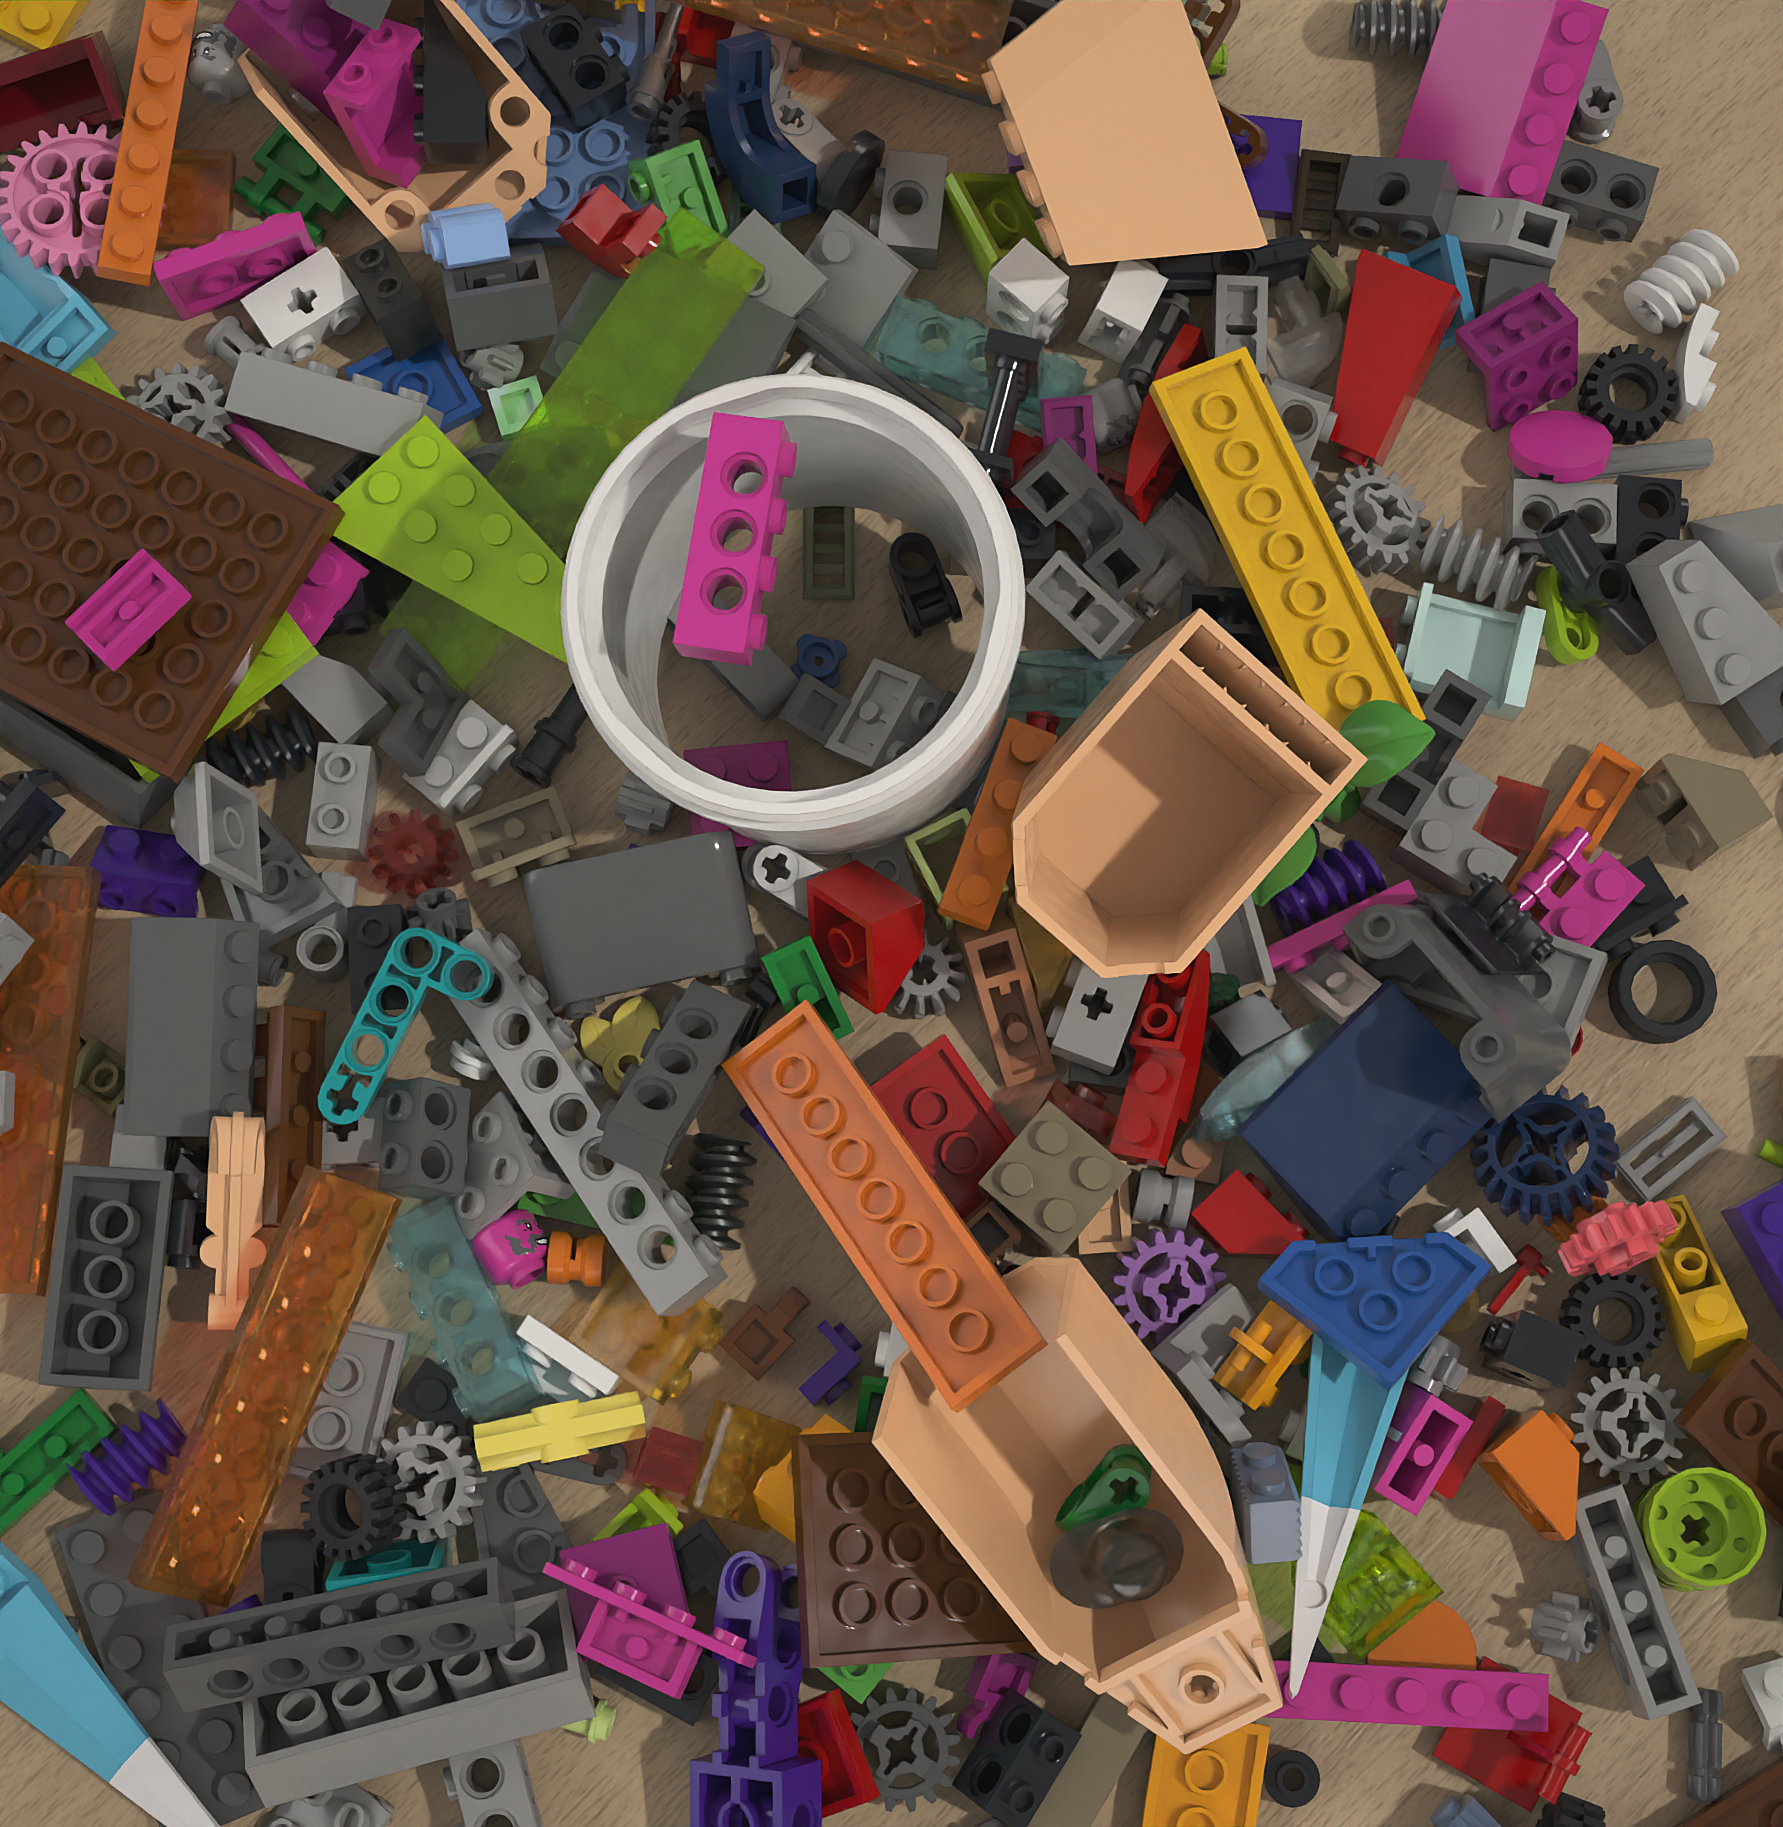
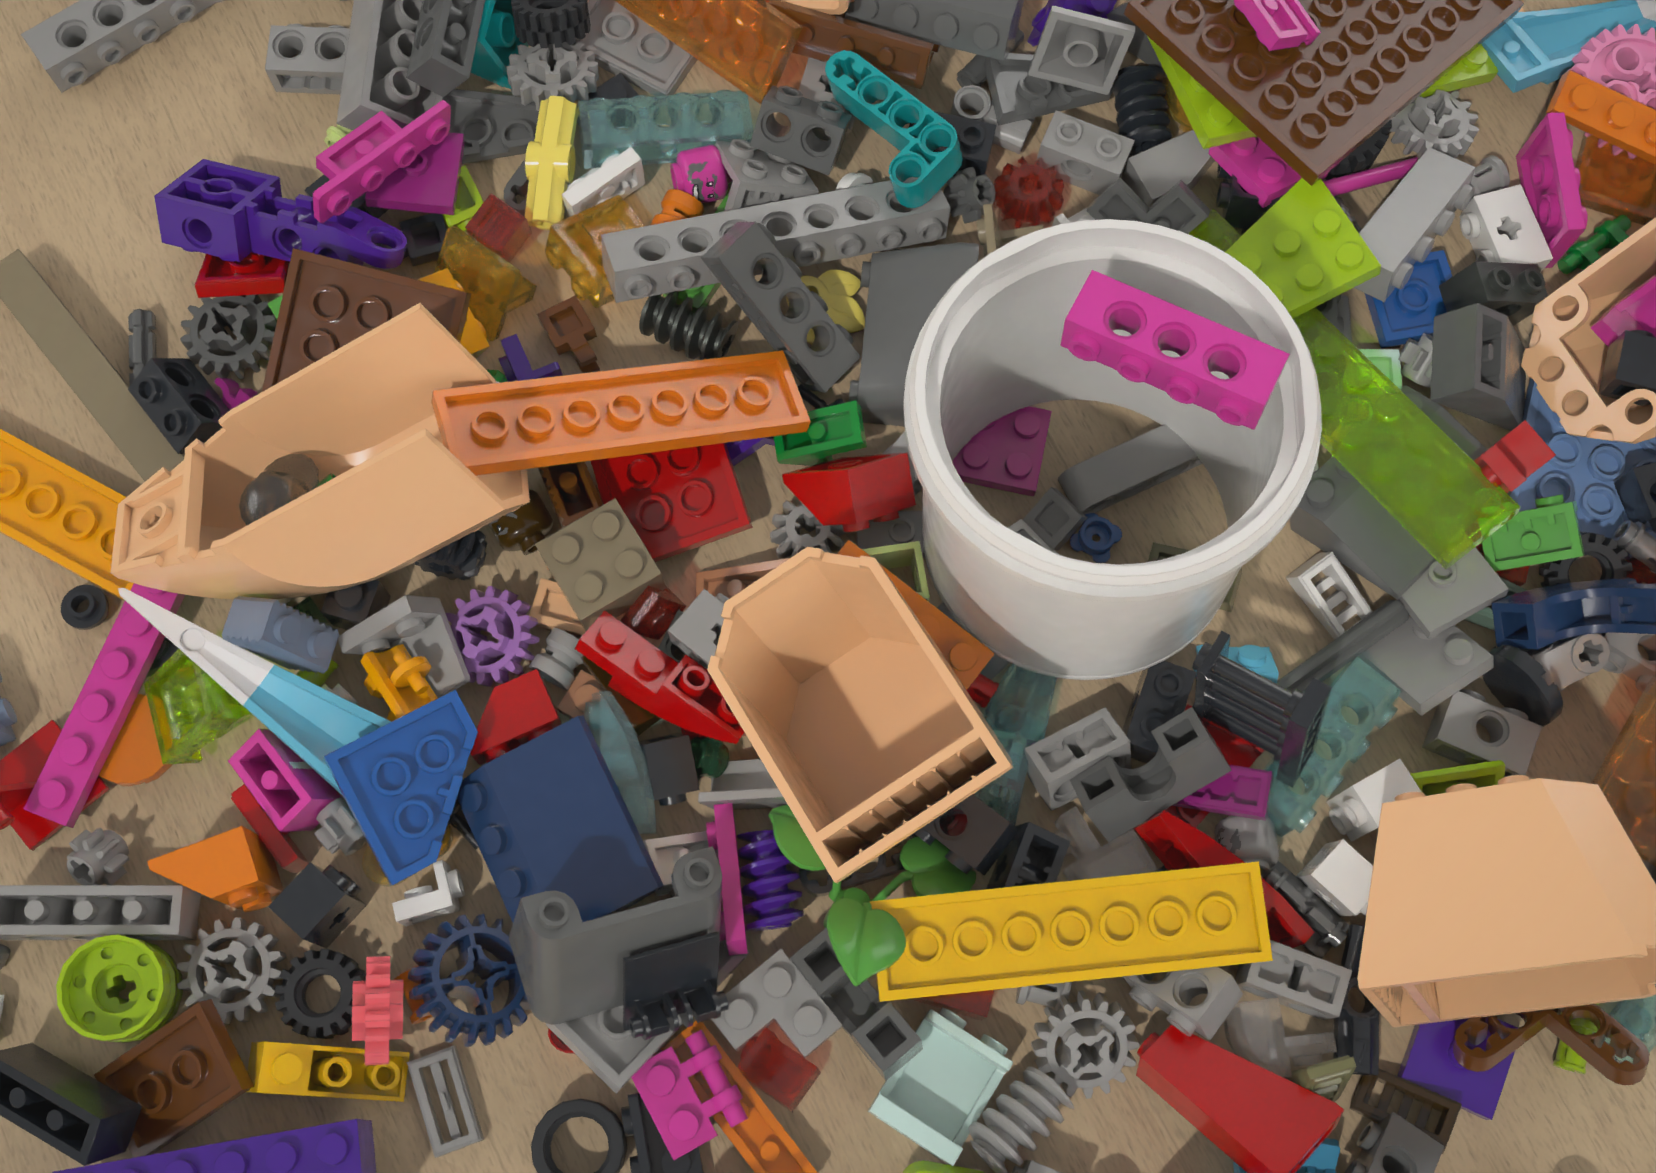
camera: 105 degrees right, 5 degrees down
light blue brick [421,202,510,270] -> none
red piece [1486,1243,1550,1316] -> none

